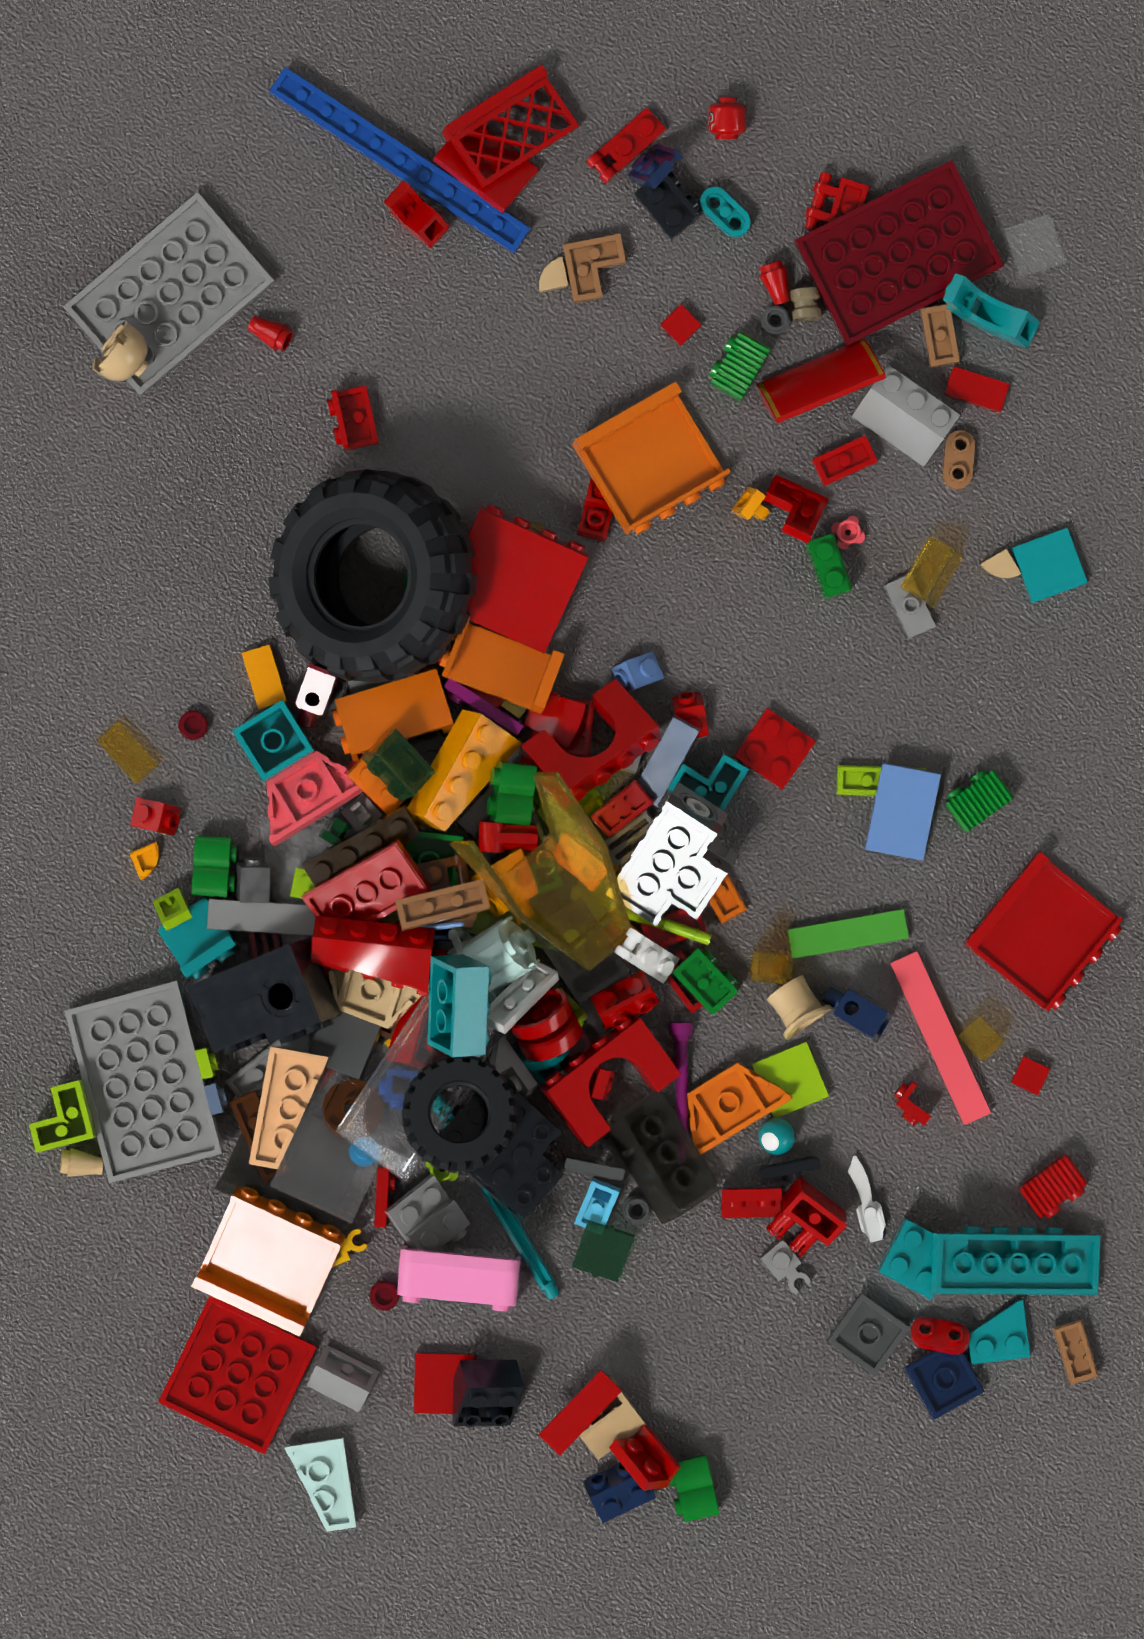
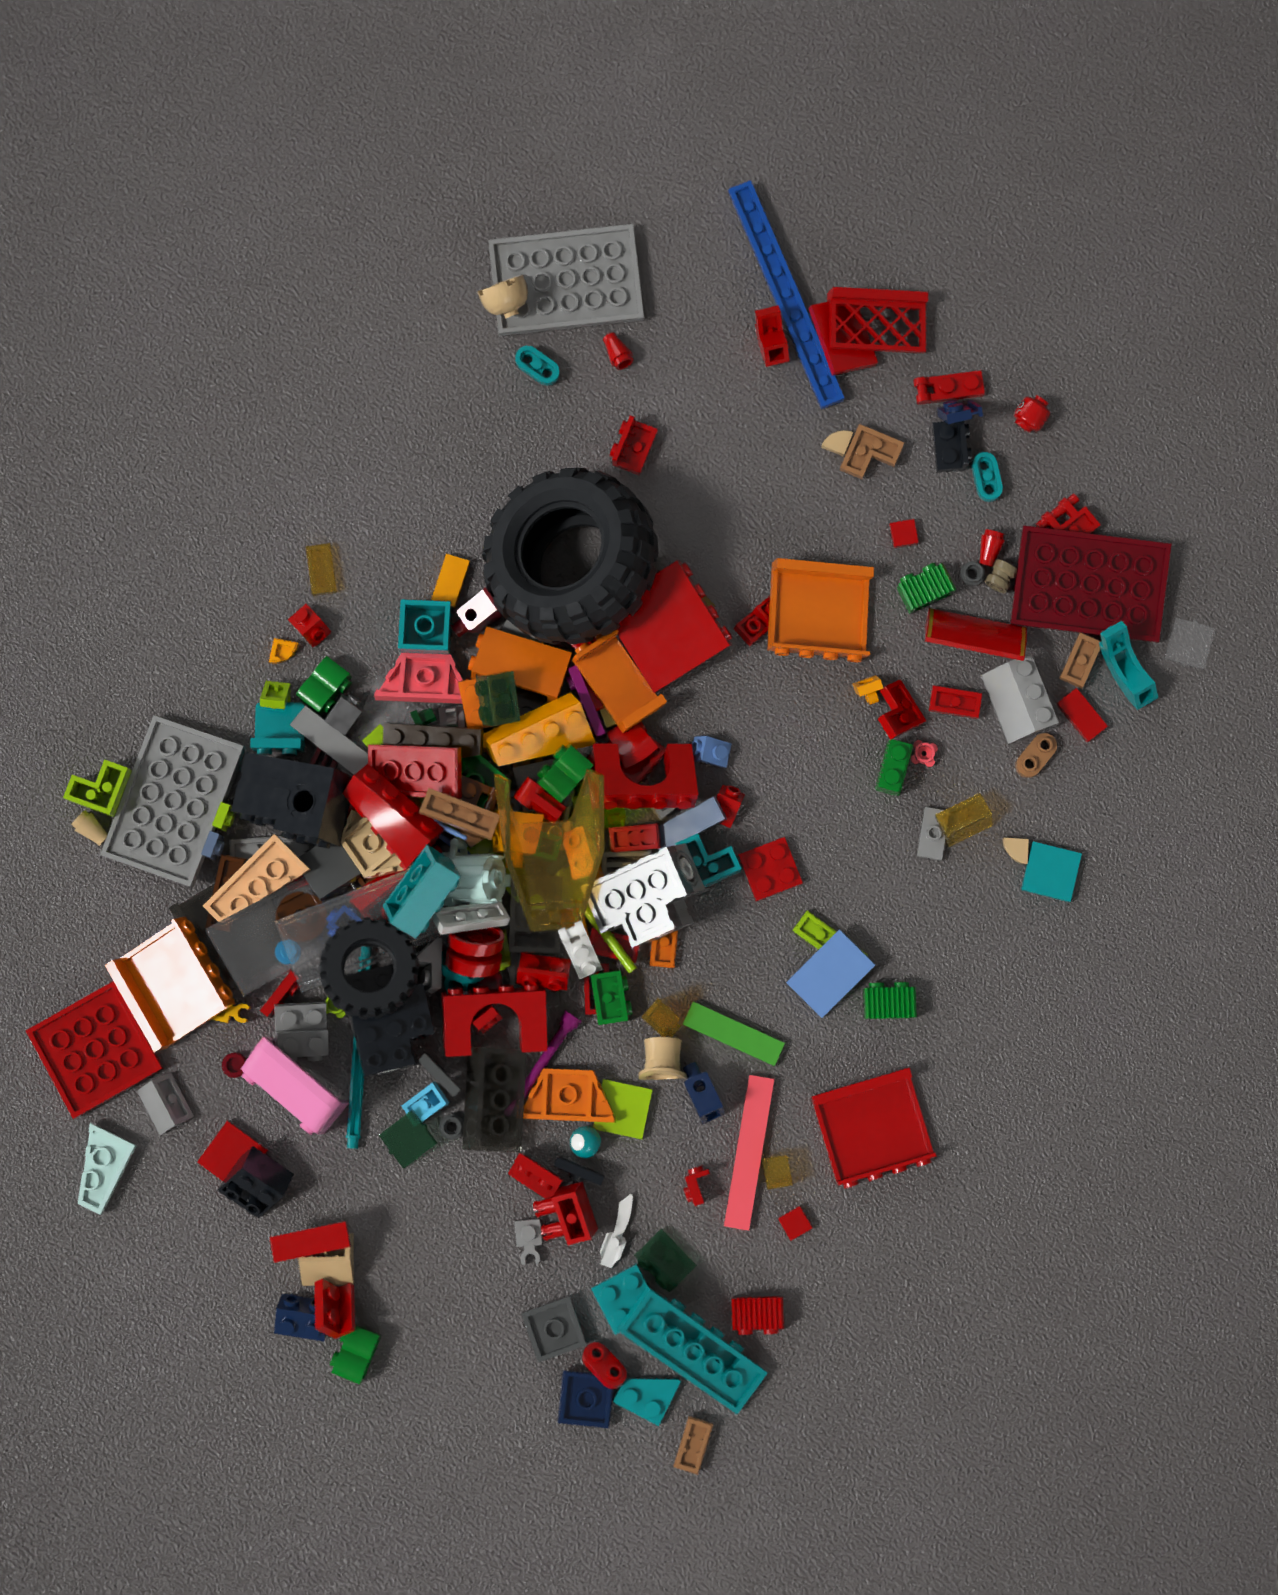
camera: 40 degrees right, 5 degrees down
dark red tile [178,710,209,740] -> none
none -> teal plate [515,346,560,386]
none -> clear green bracket [634,1229,697,1292]

